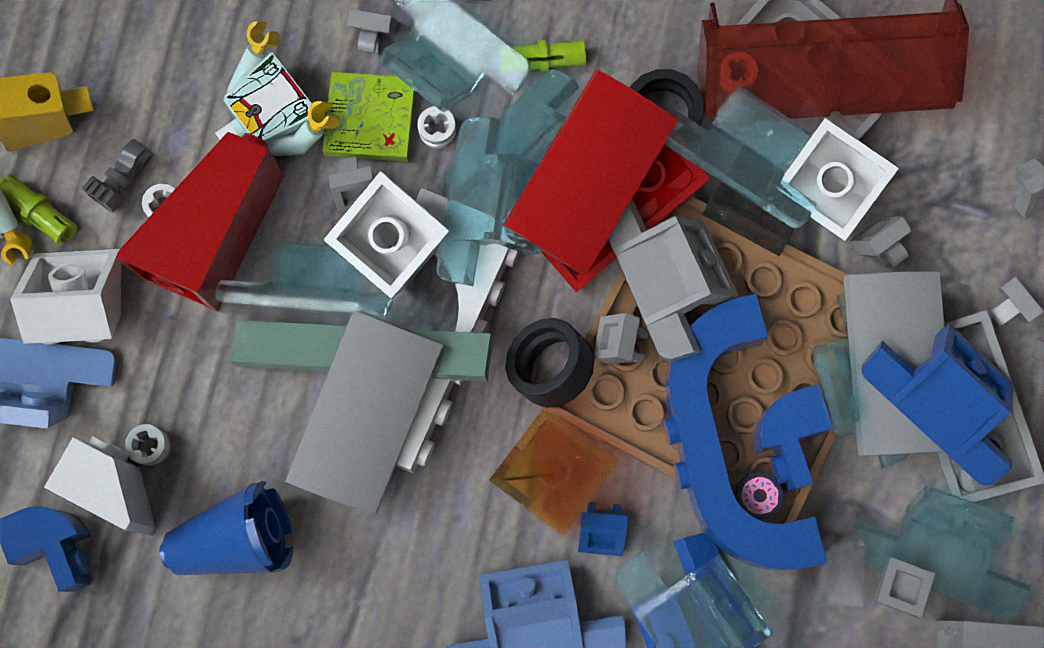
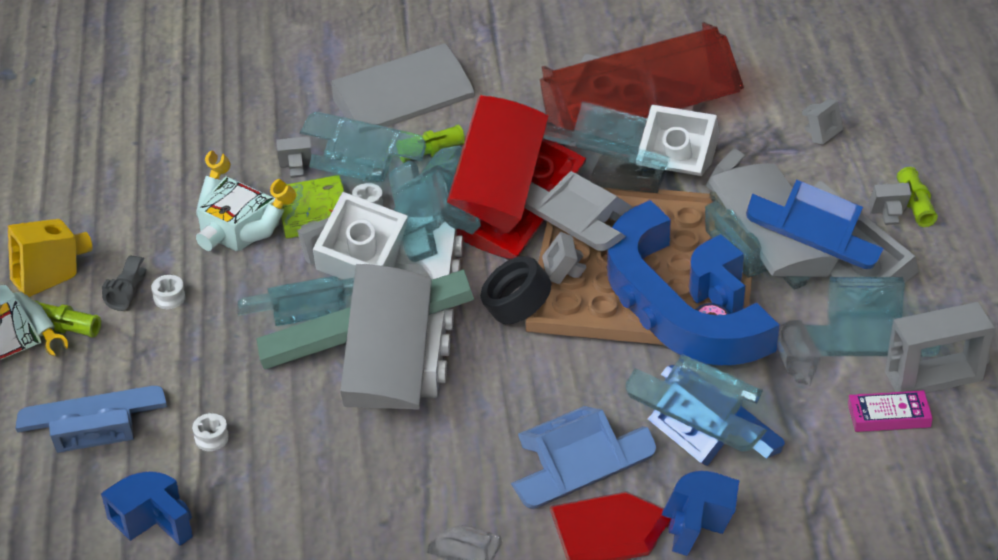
camera: 20 degrees left, 35 degrees down
white slope [10,249,121,345] -> none
white slope [44,436,156,535] -> none
red slope [116,132,284,312] -> none
blue cone [159,481,293,575] -> none
clear orange slope [489,407,618,538] -> none
blue tile [578,502,628,556] -> none
light grey tile [873,557,935,618] -> none
light grey tile [989,277,1044,326] -> none

